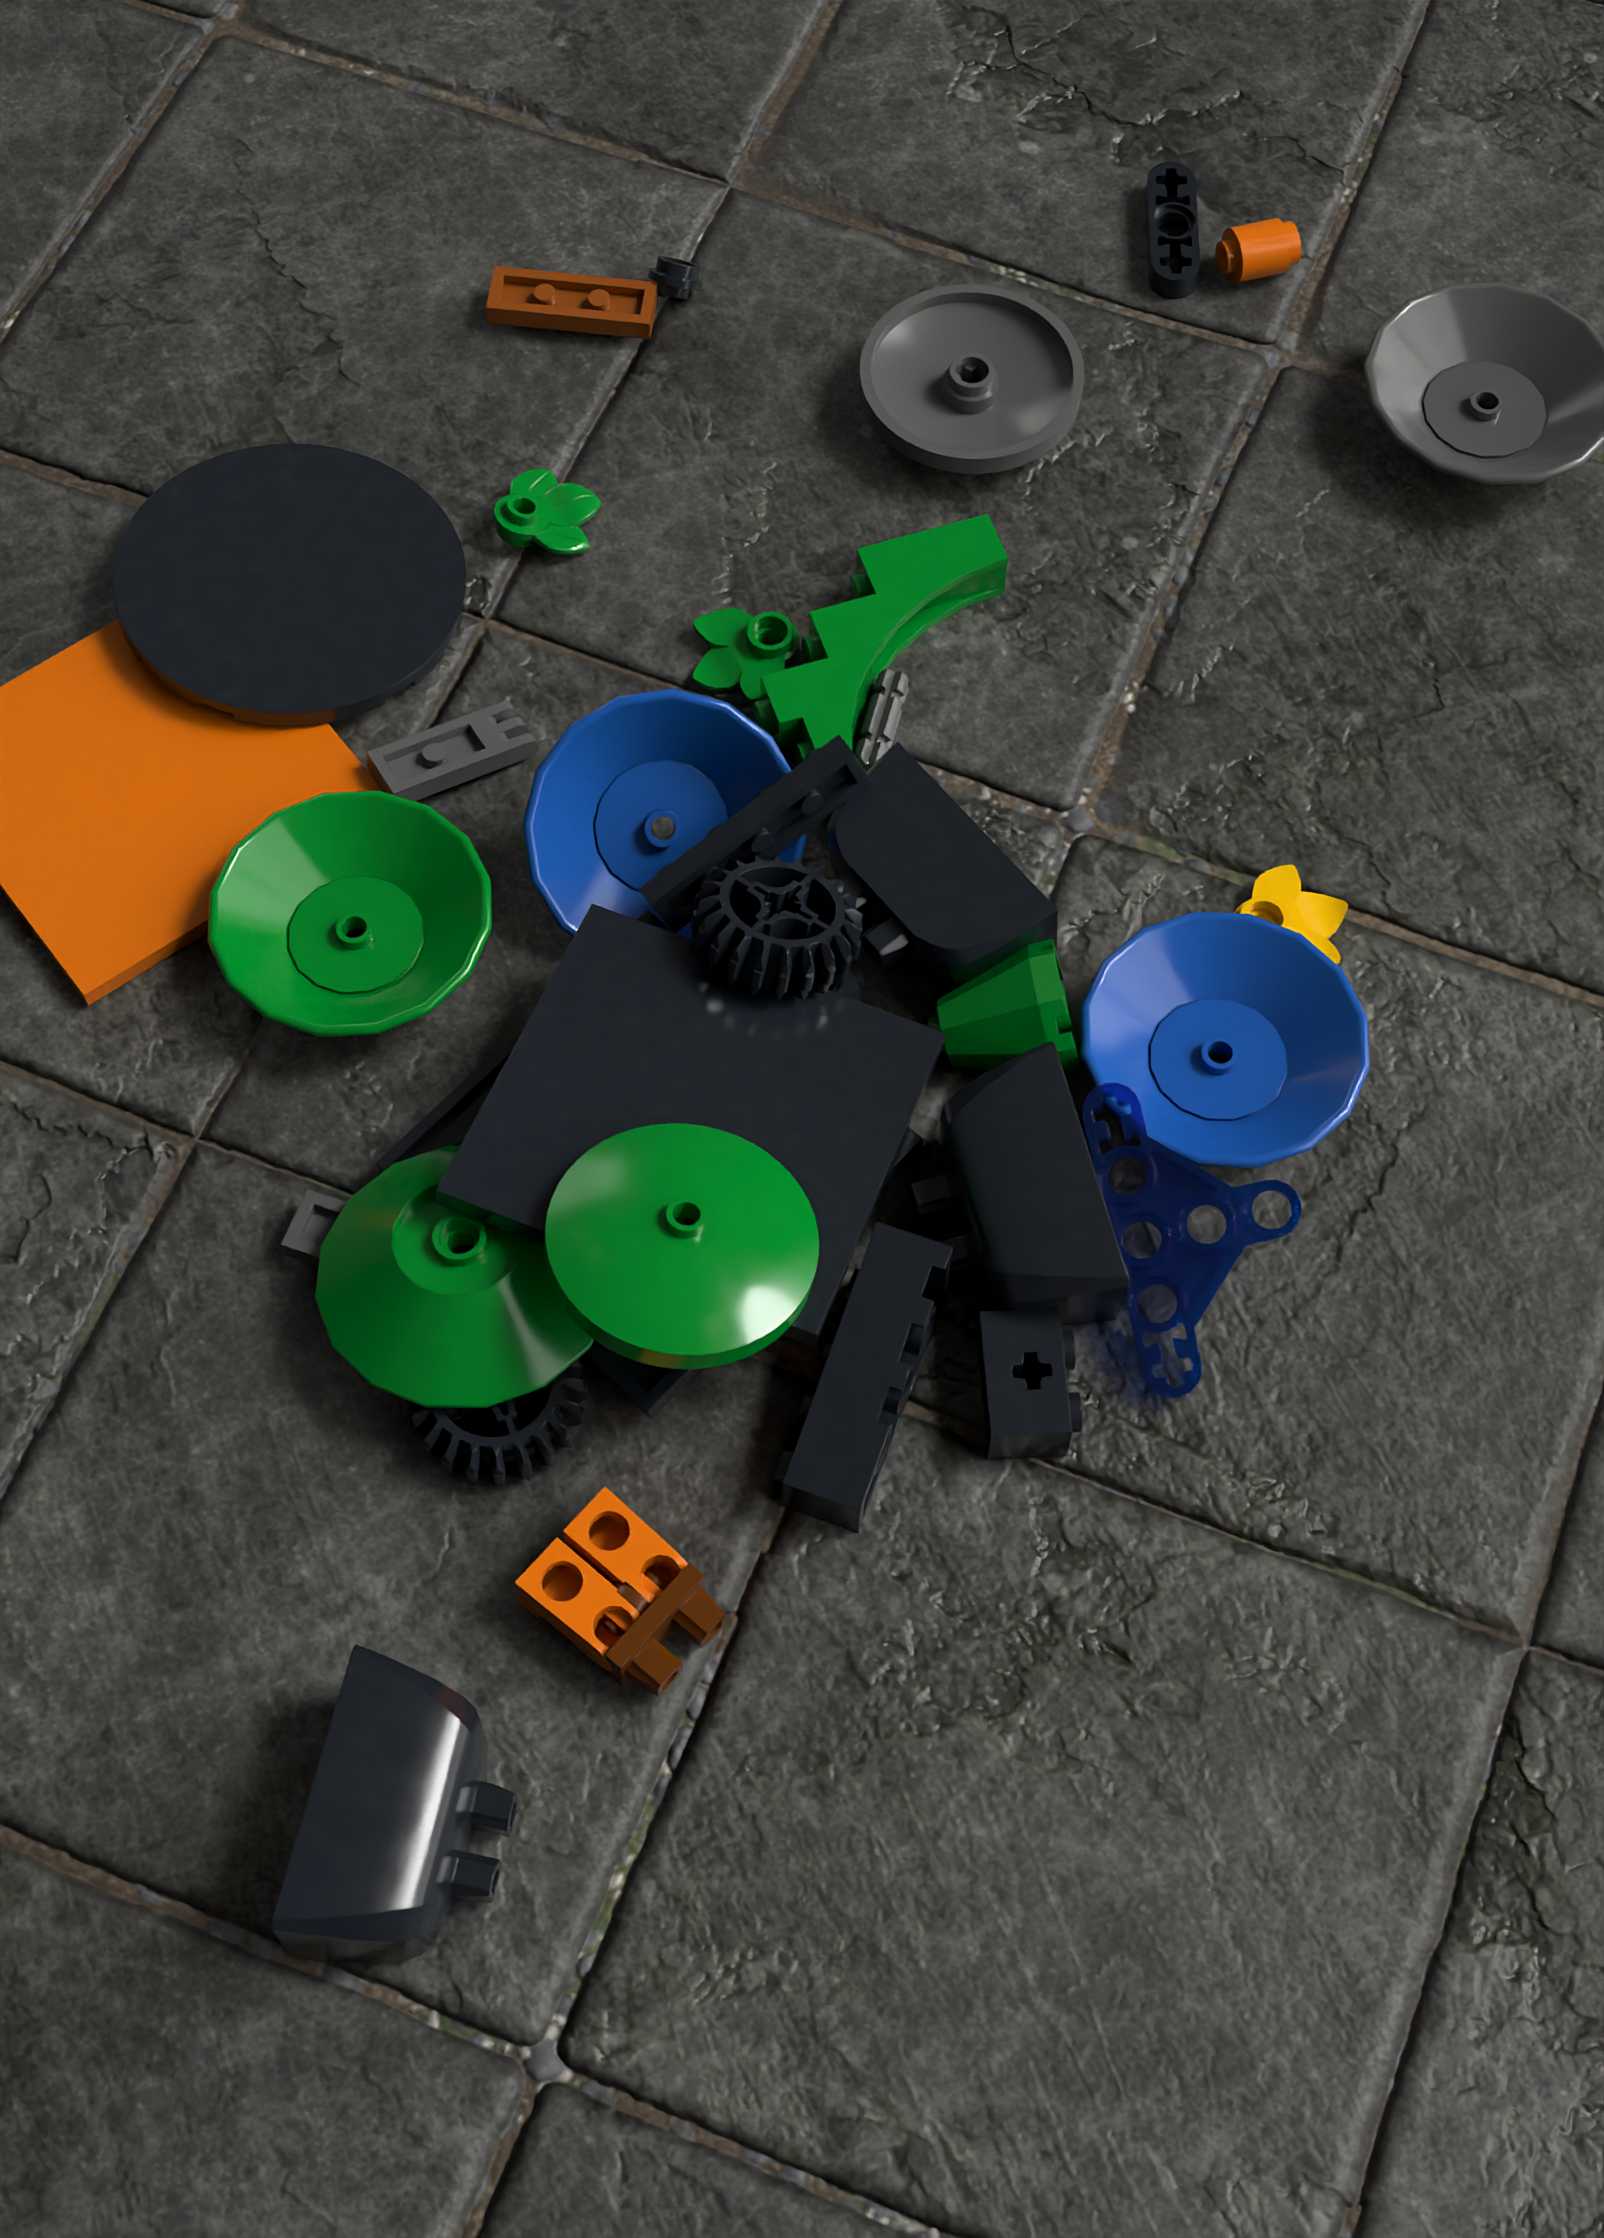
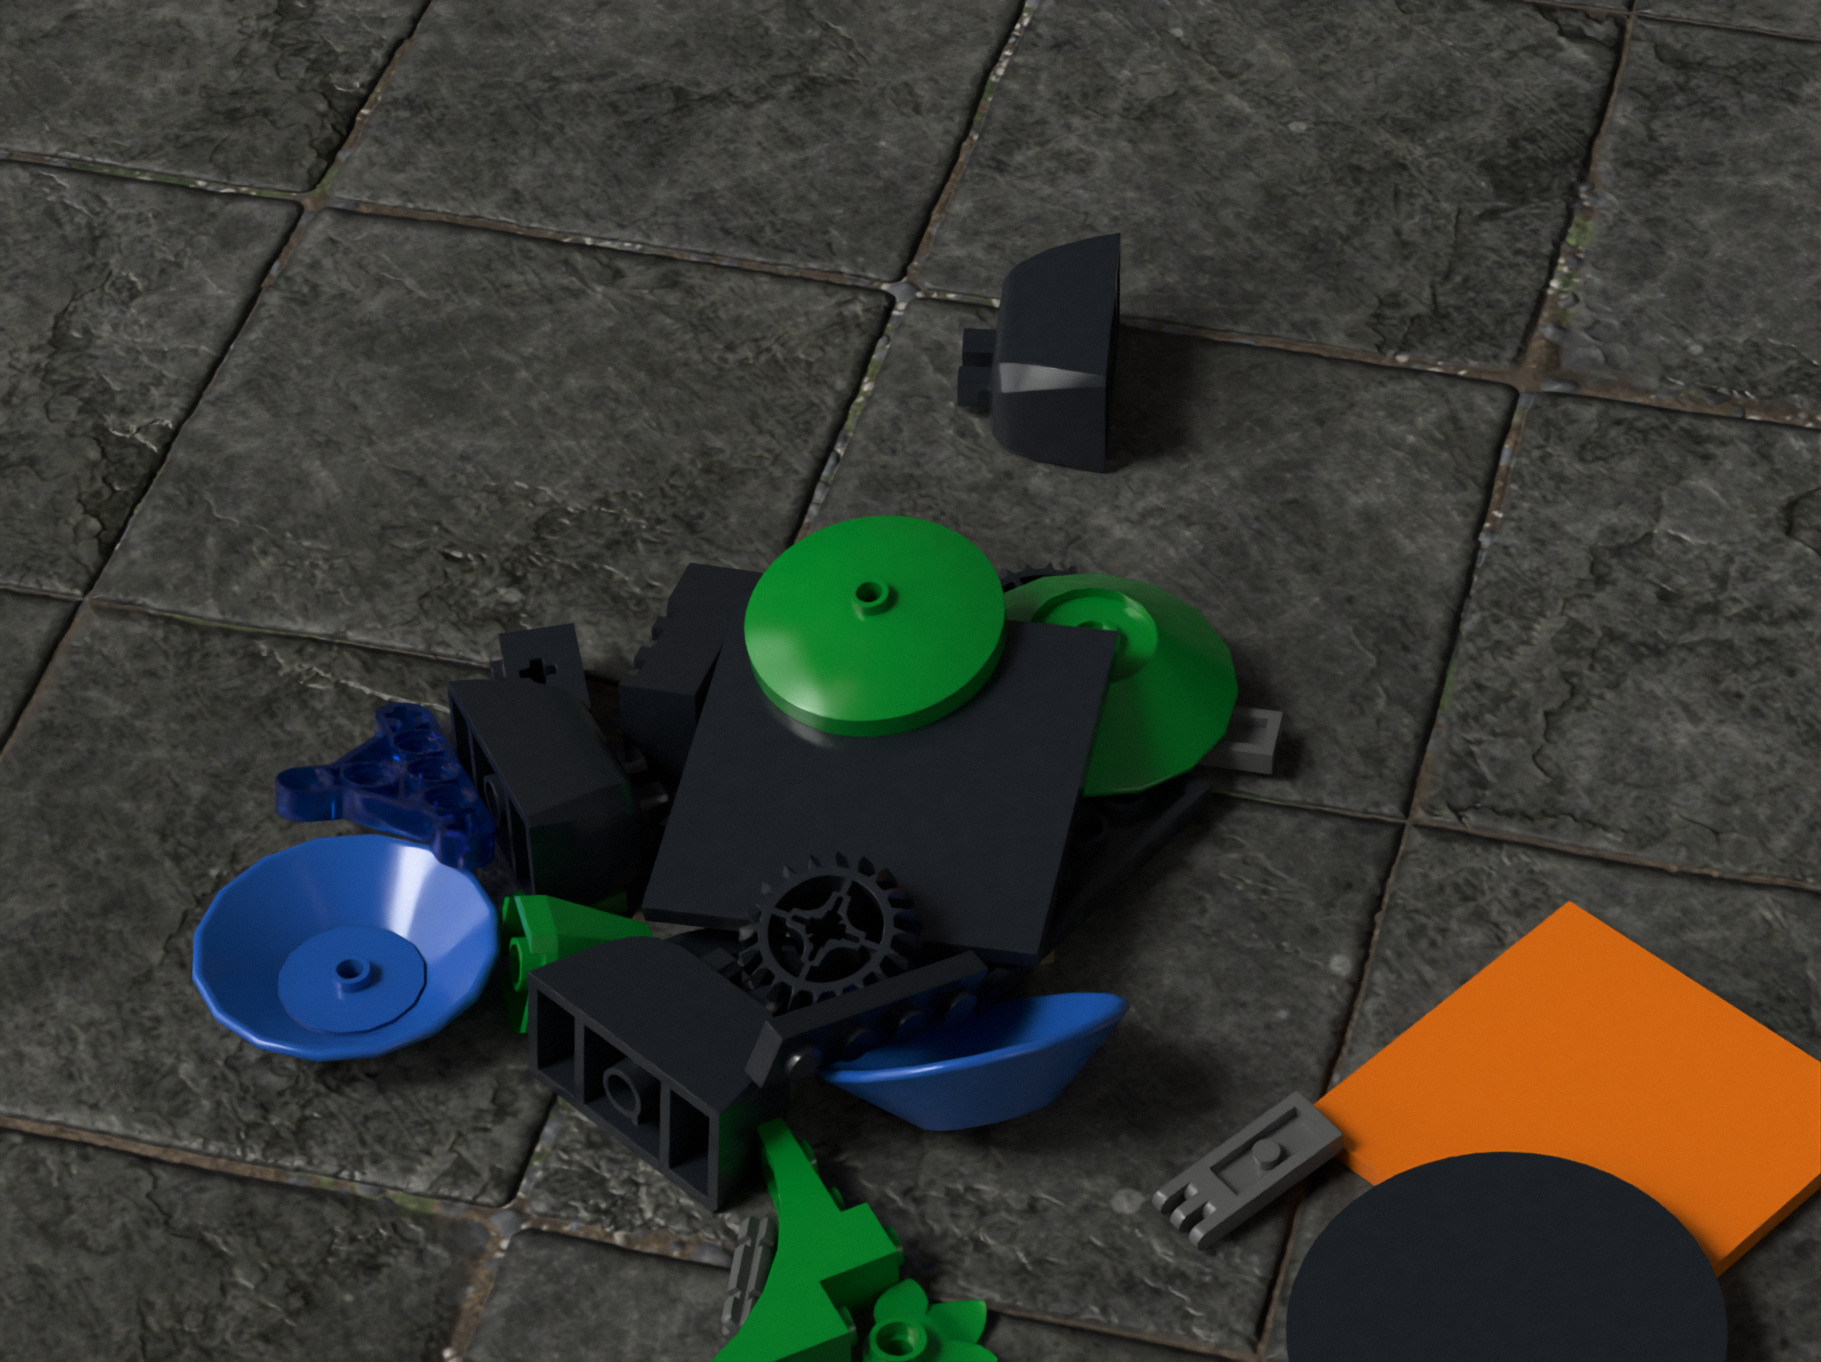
camera: 175 degrees right, 20 degrees down
green dish [208,790,492,1037] -> none
orange hips [514,1487,726,1697] -> none
yellow plate [1234,864,1348,964] -> none

